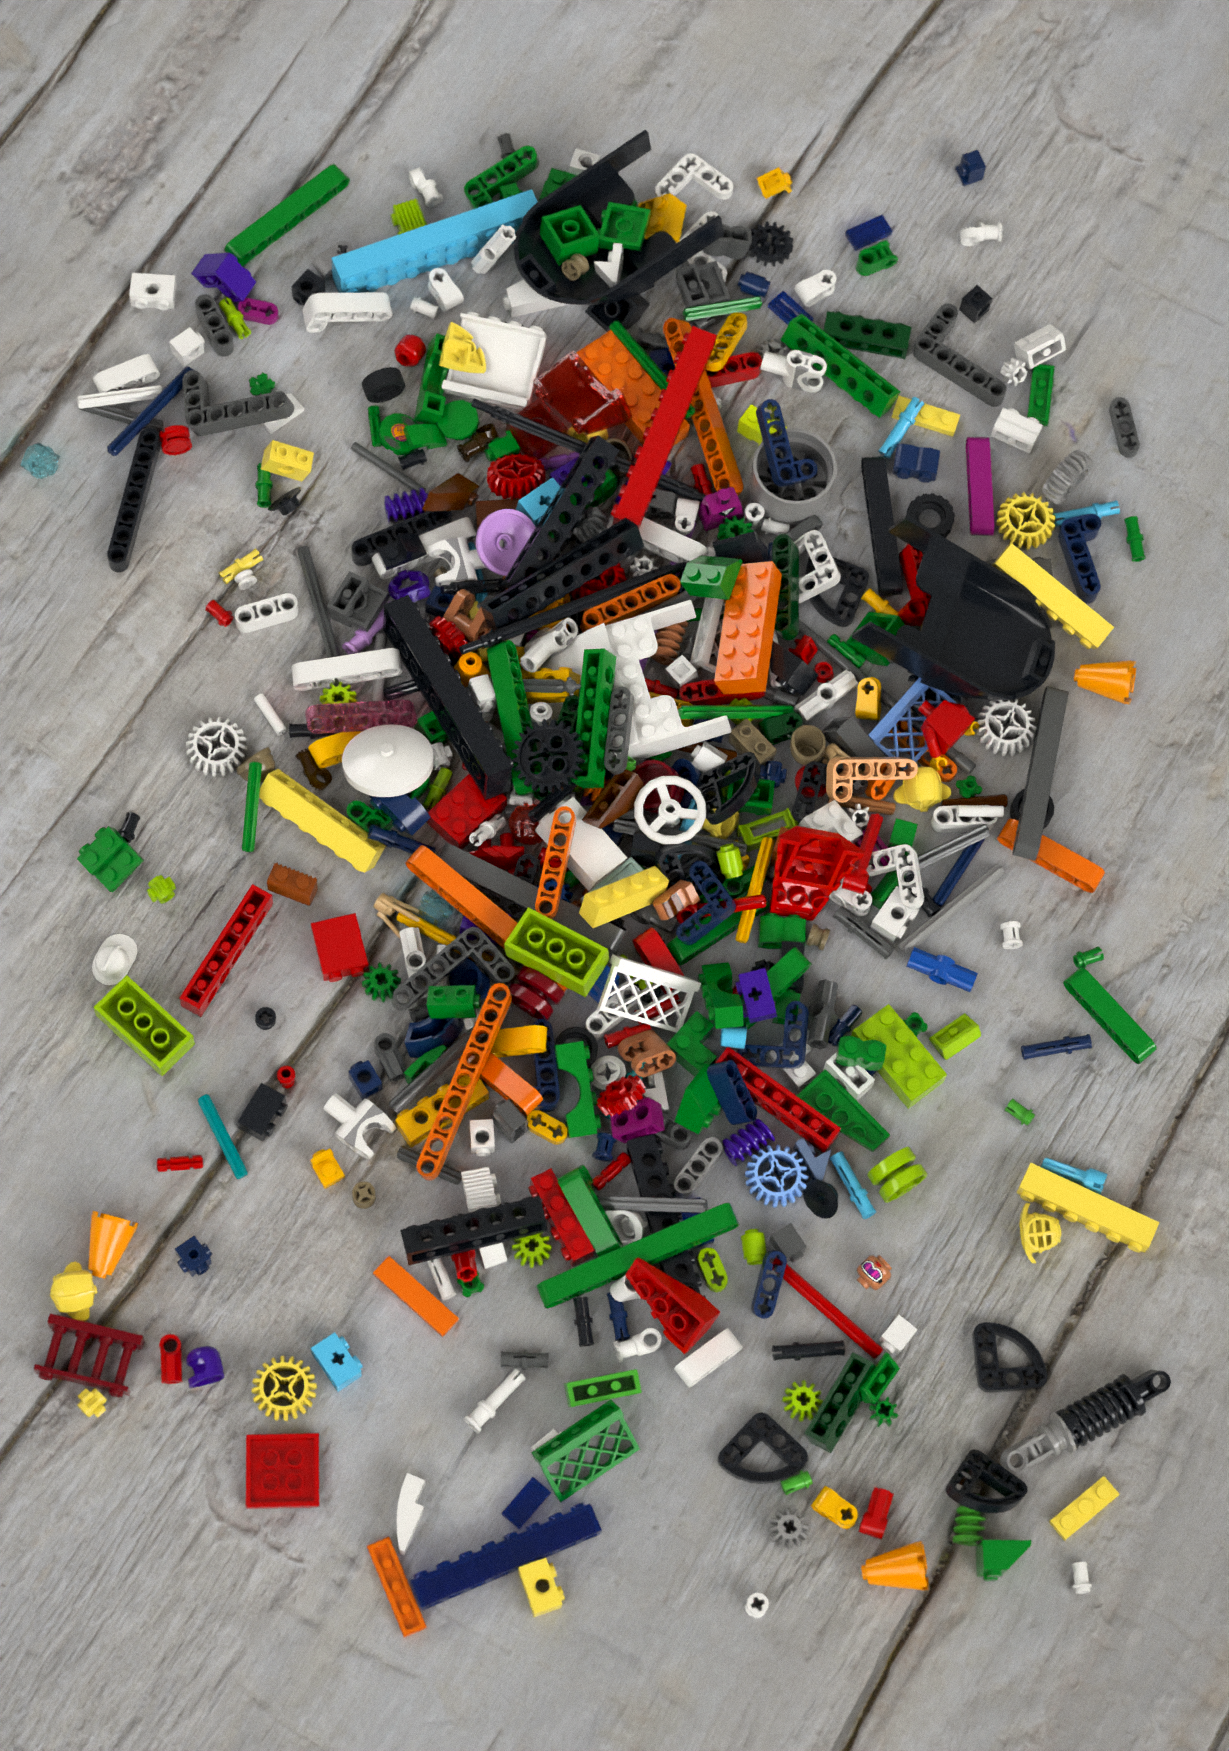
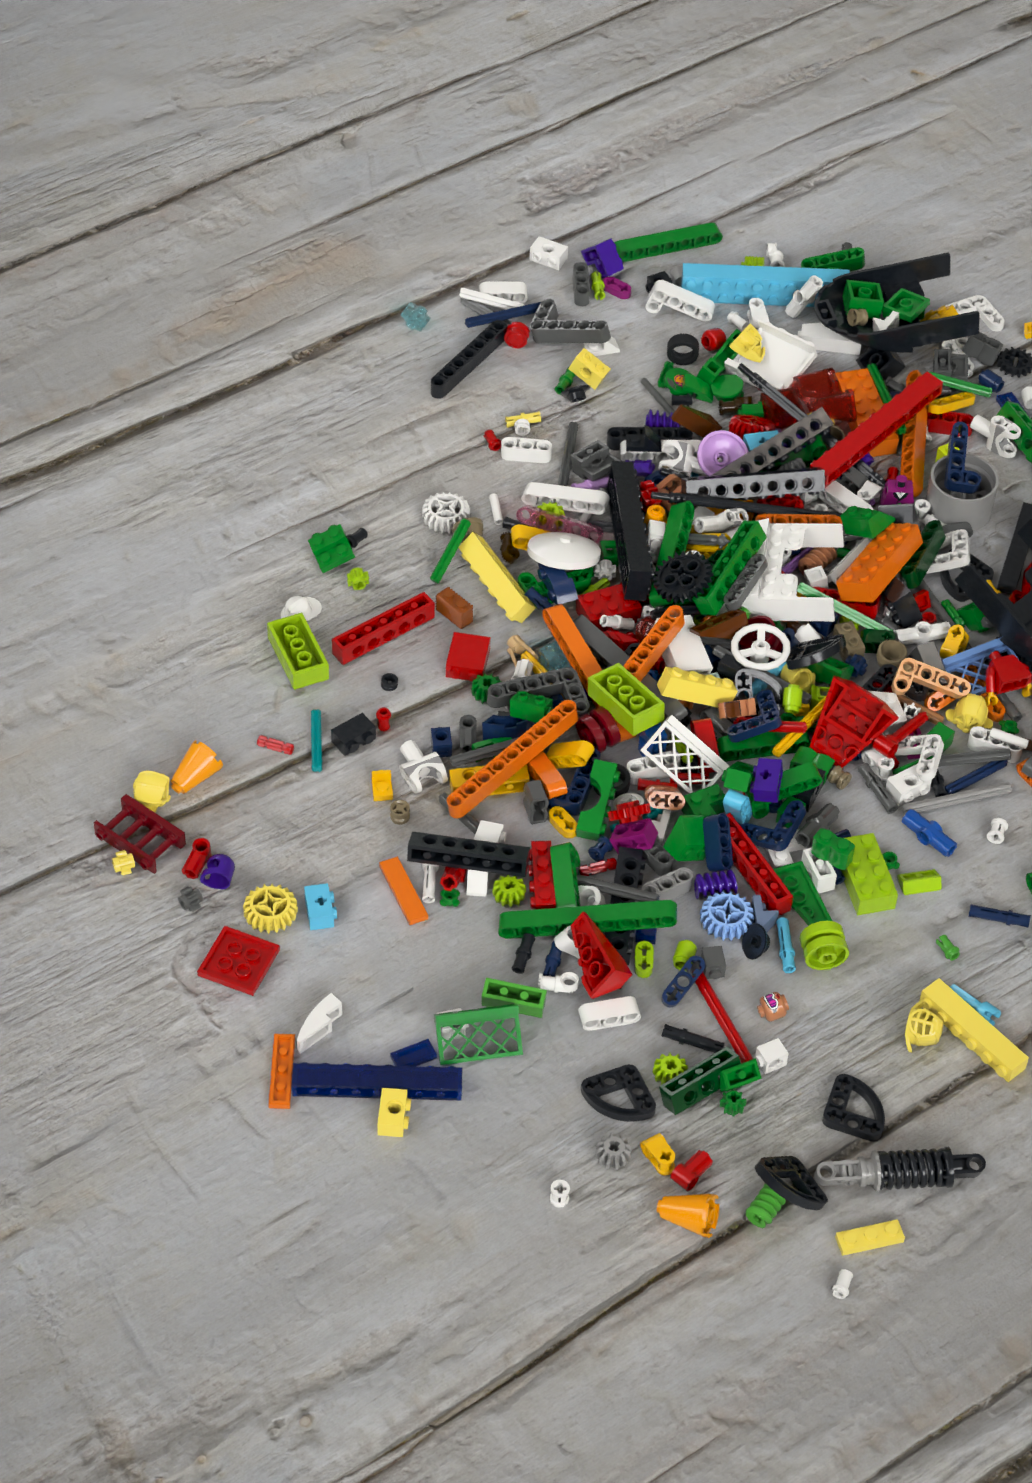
camera: 30 degrees right, 20 degrees down
white brick [169,327,205,367] -> none
dark blue brick [175,1235,213,1277] -> none
white pin [463,1369,526,1433] -> none
white brick [469,1119,495,1157] -> none
dark grey pin [500,1350,549,1369] -> none
bright green pin [780,1470,813,1496] -> none
green slope [976,1540,1031,1581] -> none
none -> dark grey gear [178,887,203,912]

